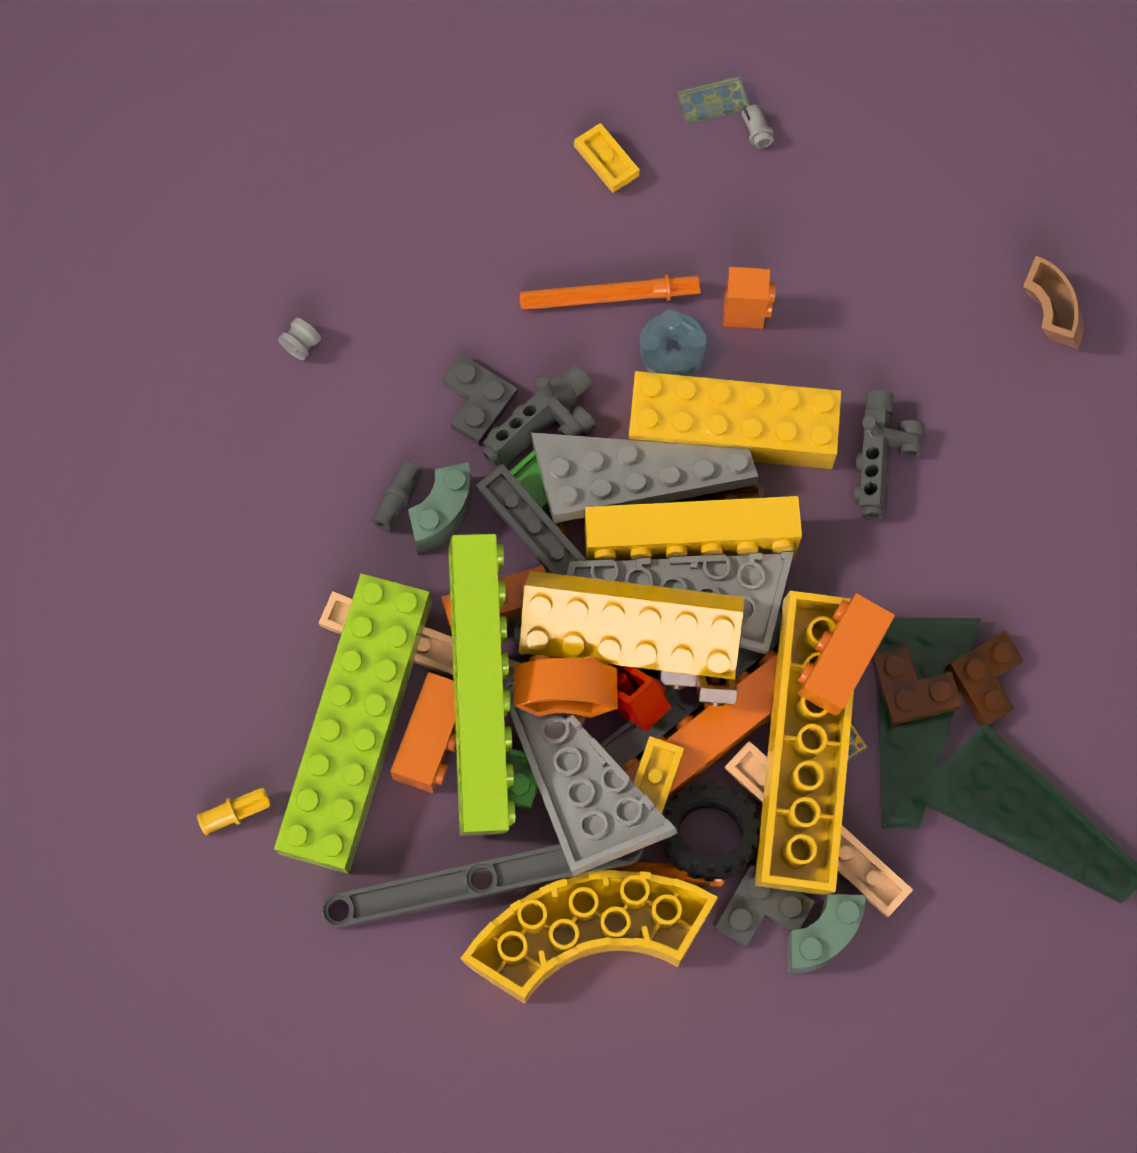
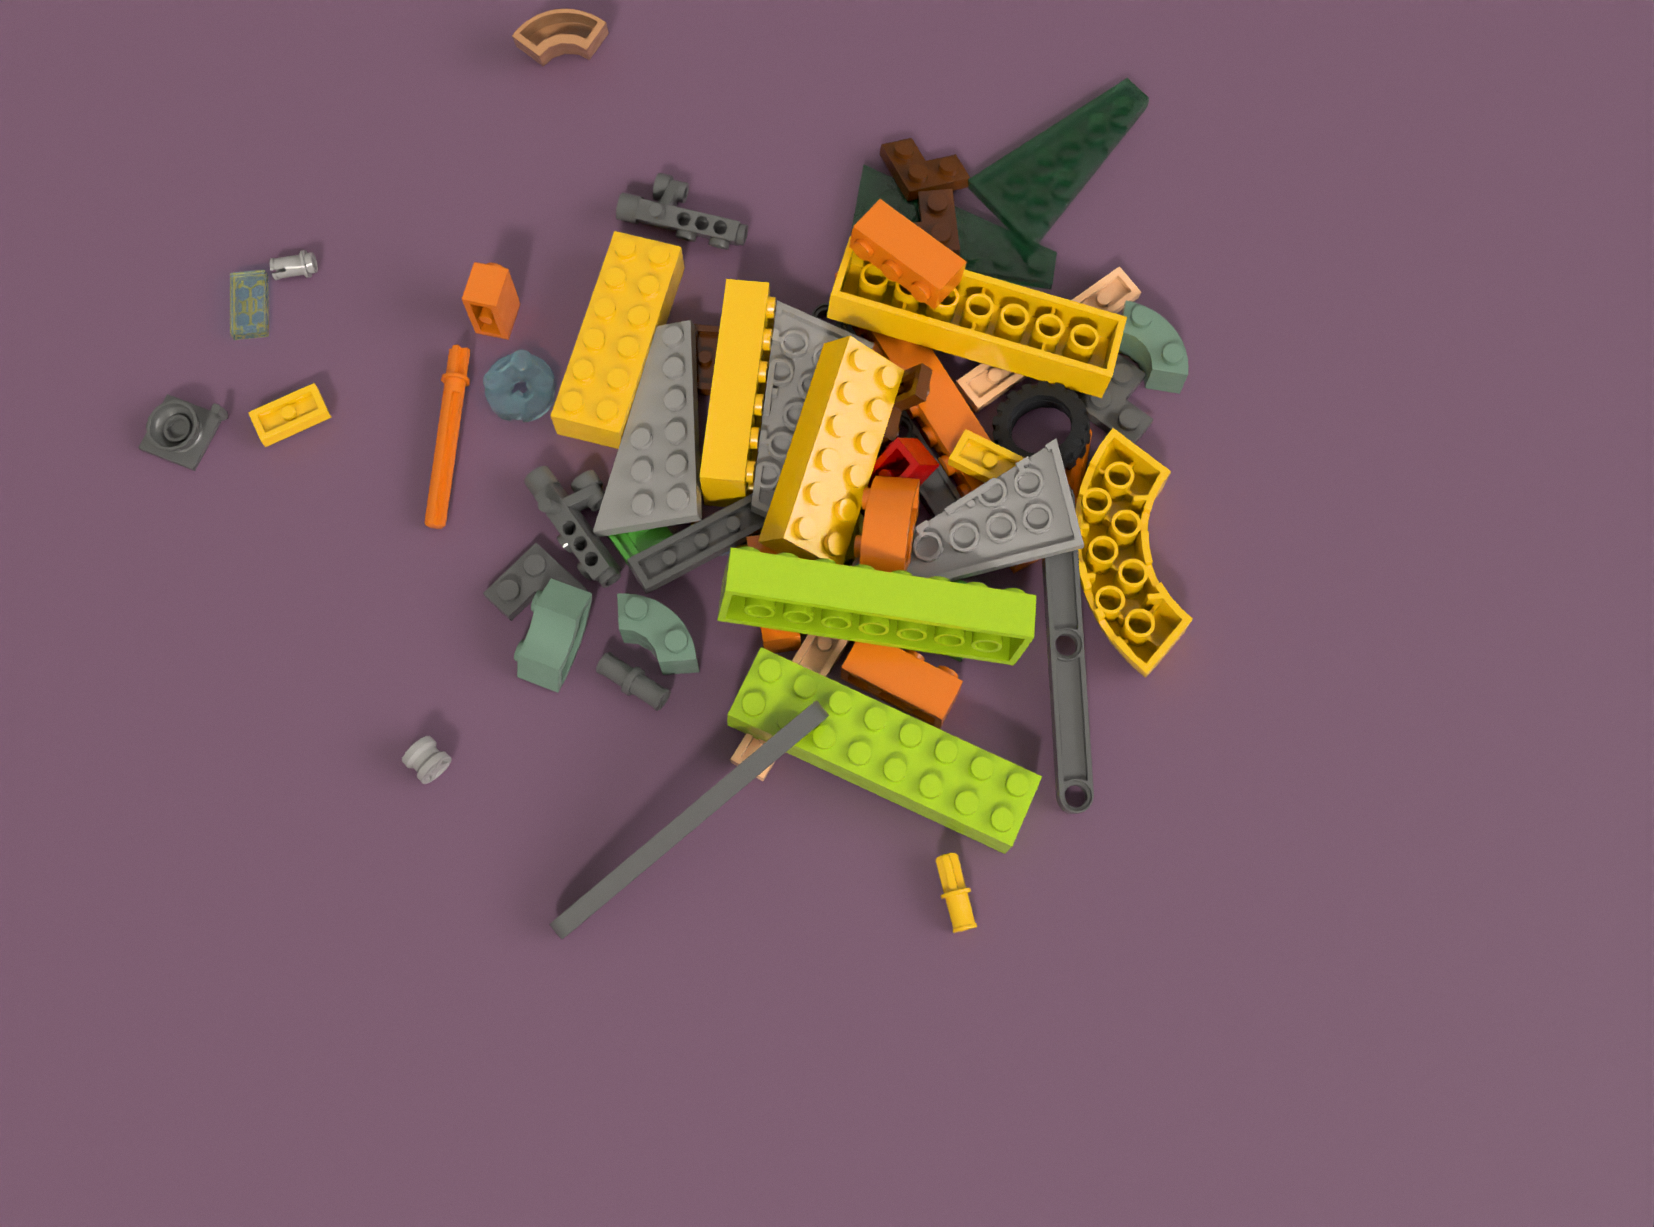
camera: 80 degrees left, 0 degrees up
none -> dark grey hat [138,394,229,471]
none -> sand green brick [514,578,592,693]
none -> dark grey beam [549,700,829,940]

